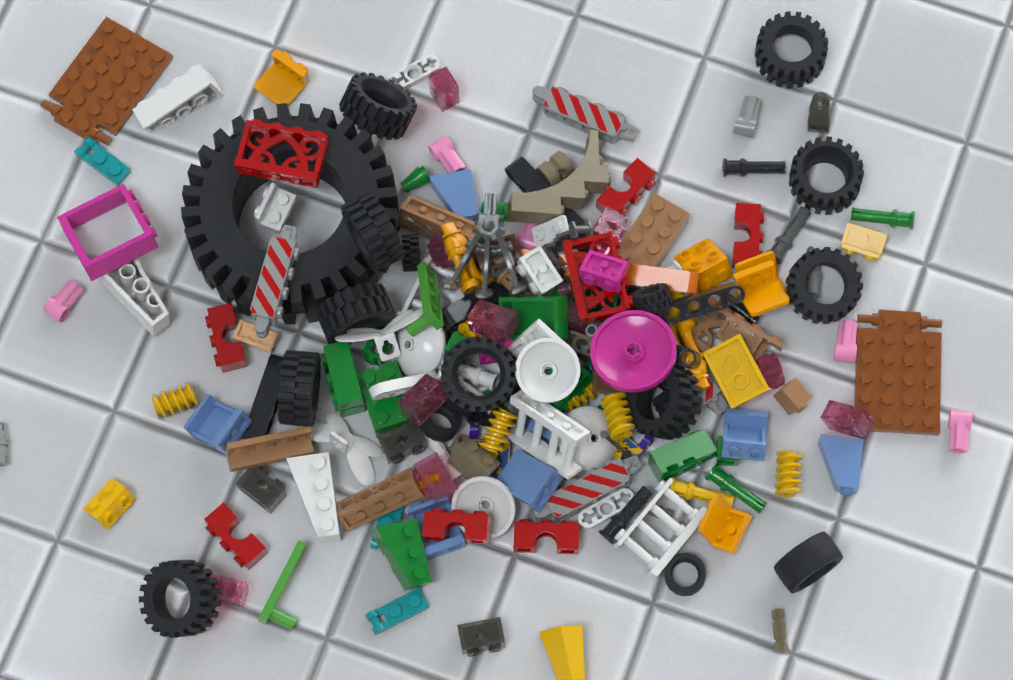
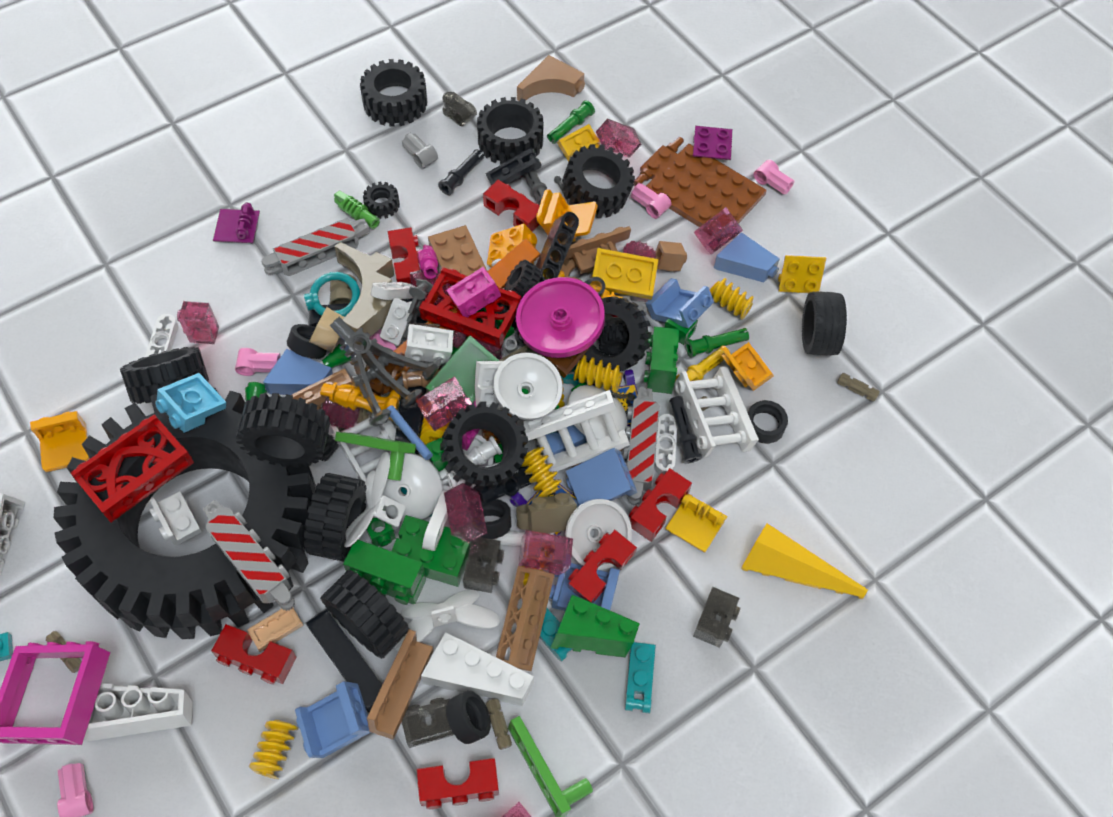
camera: 60 degrees left, 10 degrees down
none -> dark tan axle [46,631,82,673]
none -> medium azure plate [155,373,226,433]
none -> magenta hinge [213,202,260,243]
none -> black tyre [287,324,327,359]
none -> teal piece [304,272,360,317]
none -> tan piece [309,307,344,352]
none -> bright green hinge [334,190,380,229]
none -> black tyre [363,181,400,219]
none -> white beam [371,282,415,300]
none -> medium blue bar [387,405,433,460]
none -> dark pink hinge [418,244,438,279]
none -> black tyre [446,691,491,744]
none -> black plate [485,149,541,186]
none -> dark tan axle [486,699,512,750]
none -> medium nougat arch [517,55,585,101]
none -> clear pink brick [596,118,642,157]
none -> yellow hinge [665,494,728,553]
none -> magenta hinge [693,125,733,160]
none -> yellow hinge [778,255,826,293]

